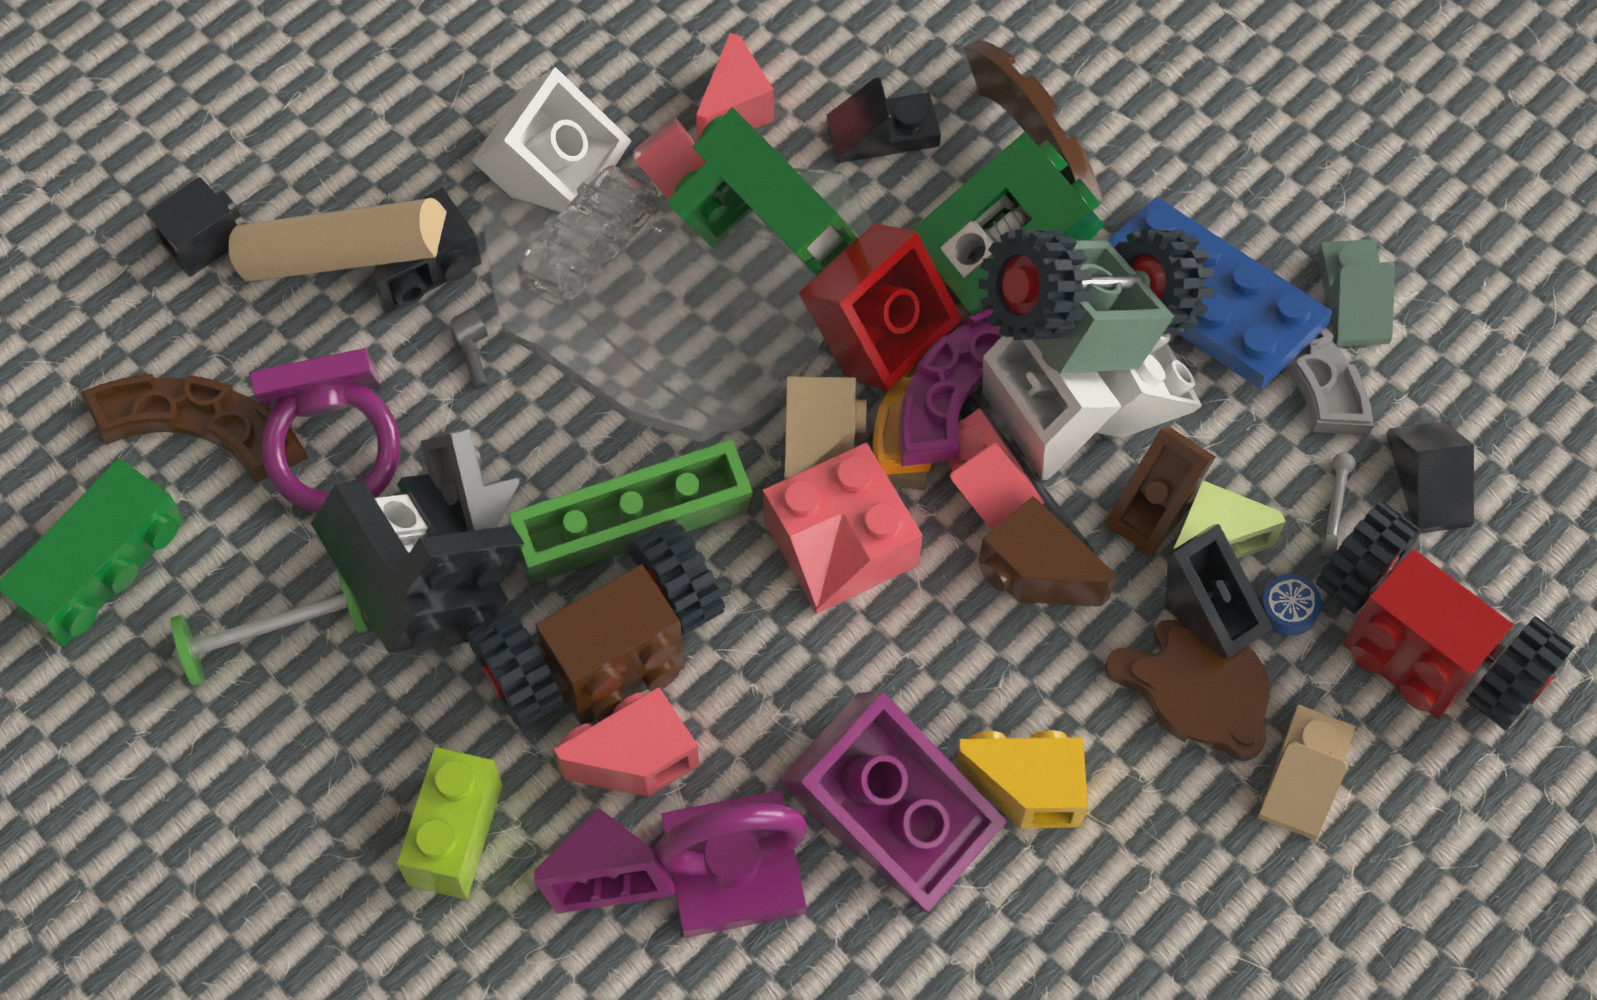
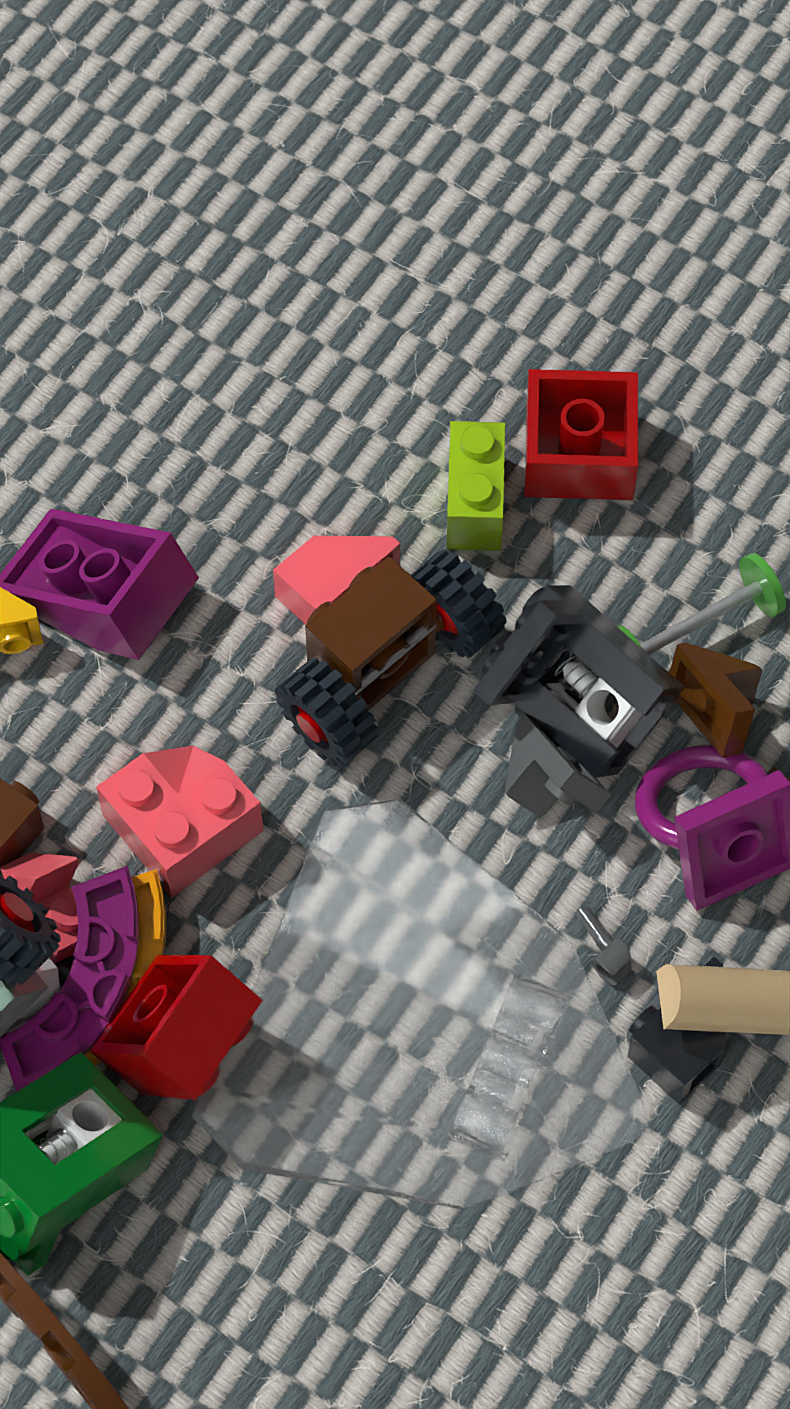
camera: 170 degrees right, 0 degrees up
white slope [471,67,632,217] -> none
bright green brick [508,439,753,585] -> none
magenta slope [534,808,675,914] -> none
coral slope [633,116,706,200] -> none
magenta tile [657,790,807,938] -> none
green brick [666,107,858,276] -> none
coral slope [696,33,774,141] -> none
tan slope [785,376,867,479] -> none
black slope [826,77,941,163] -> none
none -> red brick [524,369,638,500]
none -> reddish brown slope [669,643,762,758]

